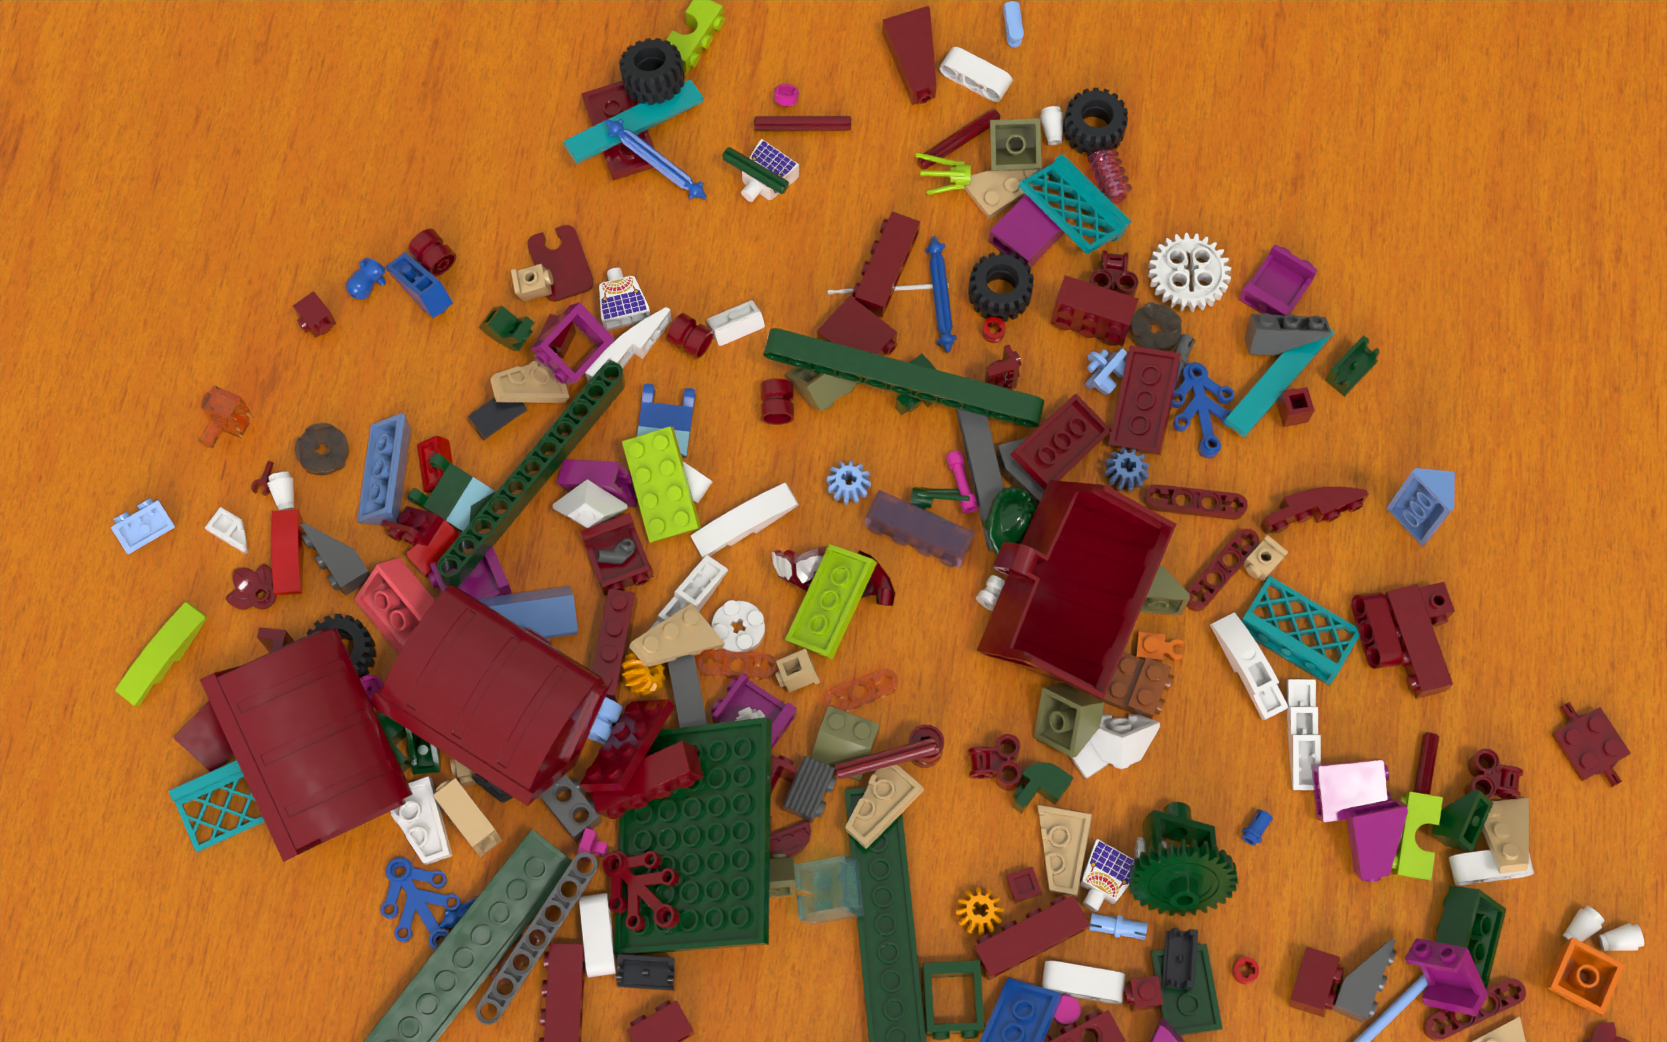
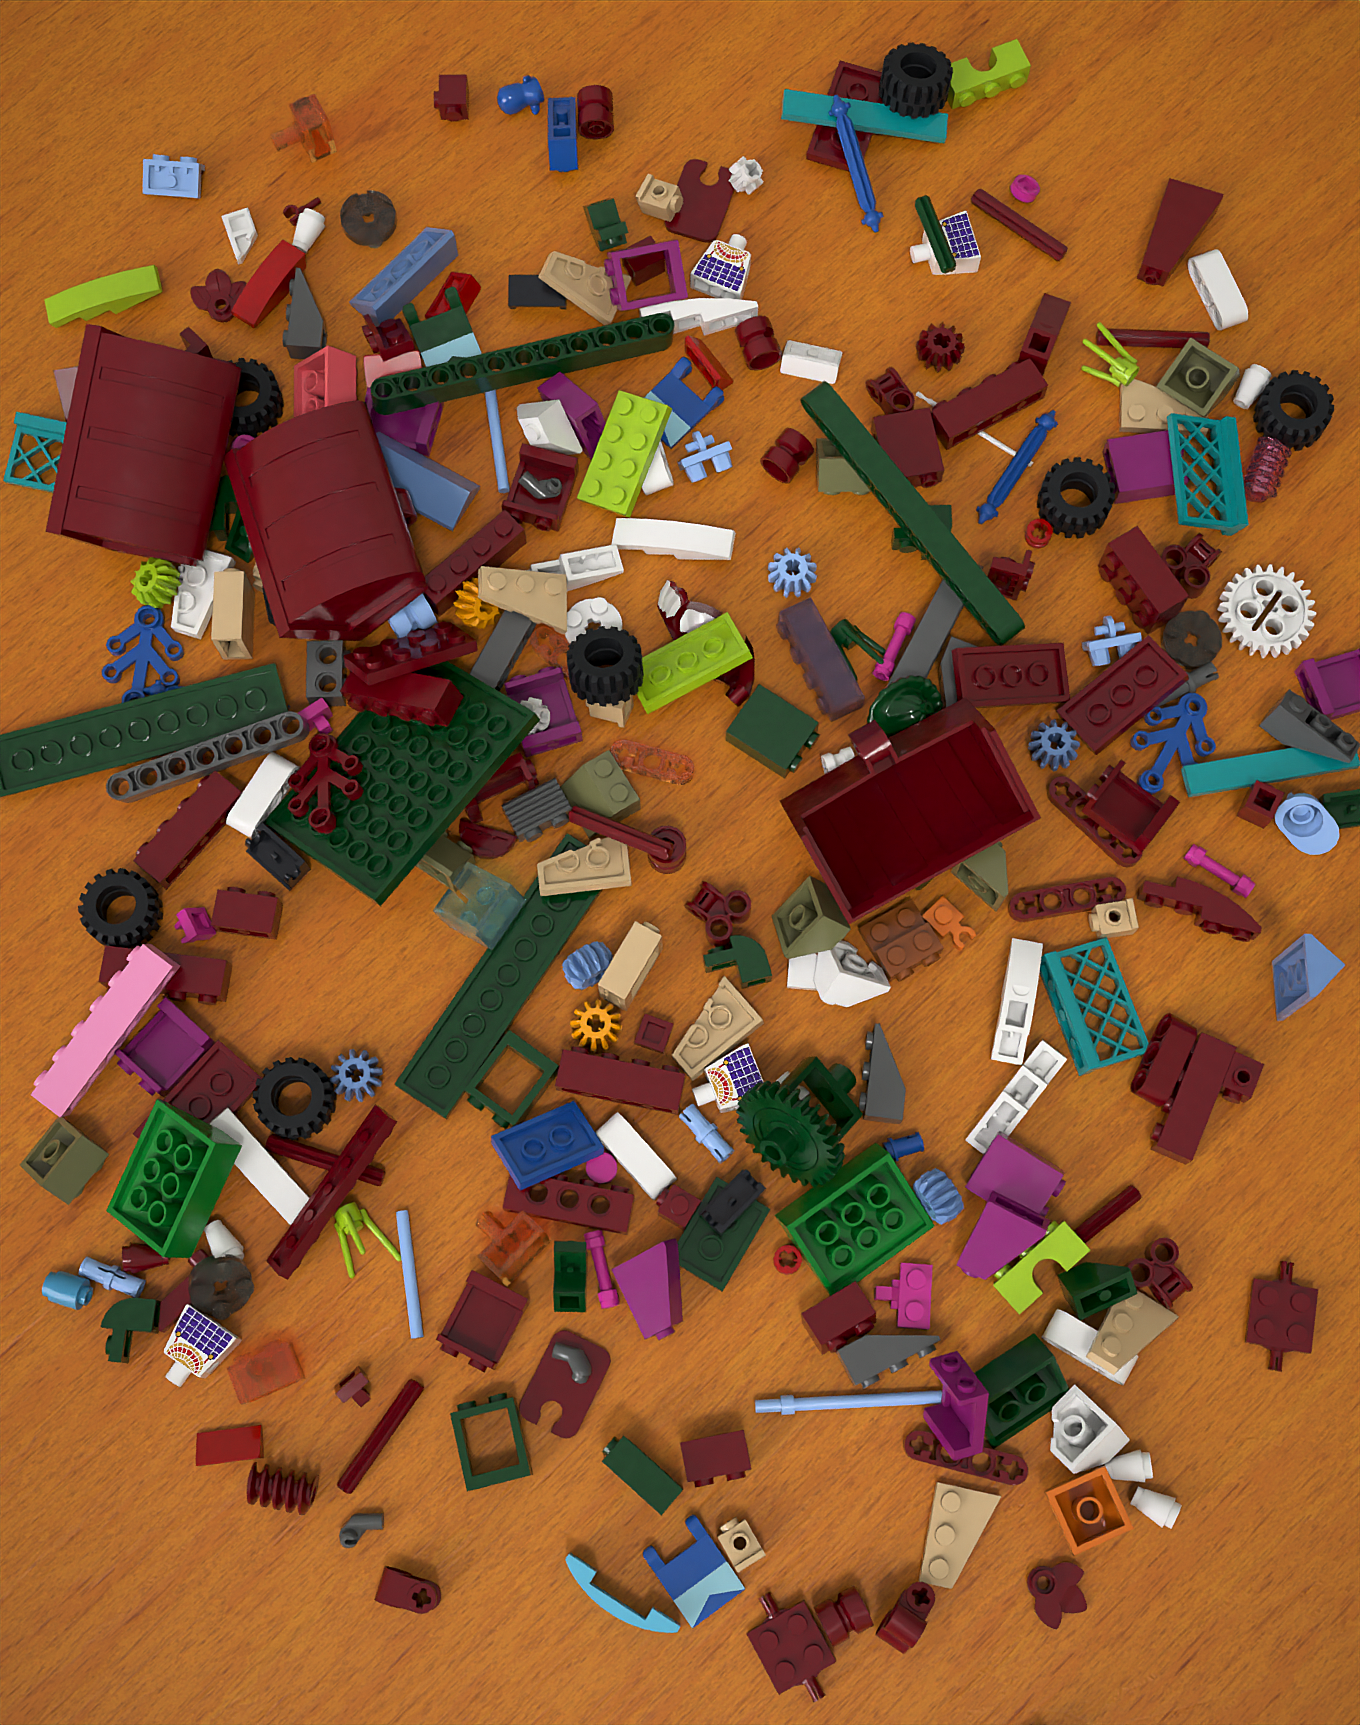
camera: 40 degrees right, 5 degrees up
light blue bar [1003,1,1024,48] -> none
none -> lime gear [130,557,181,609]
none -> light blue bar [485,390,510,493]
none -> medium blue gear [562,941,613,990]
none -> black tyre [567,626,644,707]
none -> tan window [598,921,663,1011]
none -> light blue hips [677,431,732,483]
none -> red slope [685,335,734,390]
none -> dark green brick [725,684,820,779]
none -> white gear [729,156,764,195]
none -> green slope [775,1143,935,1296]
none -> dark grey slope [858,1023,906,1124]
none -> dark red piece [866,367,915,415]
none -> dark pink hinge [874,1263,933,1330]
none -> medium blue gear [913,1168,964,1225]
none -> dark red gear [916,322,965,373]
none -> dark red slope [1018,293,1071,376]
none -> white slope [1050,1384,1130,1474]
none -> dark red panel [1081,760,1180,855]
none -> dark pink bar [1183,844,1256,898]
none -> light blue piece [1275,792,1339,855]

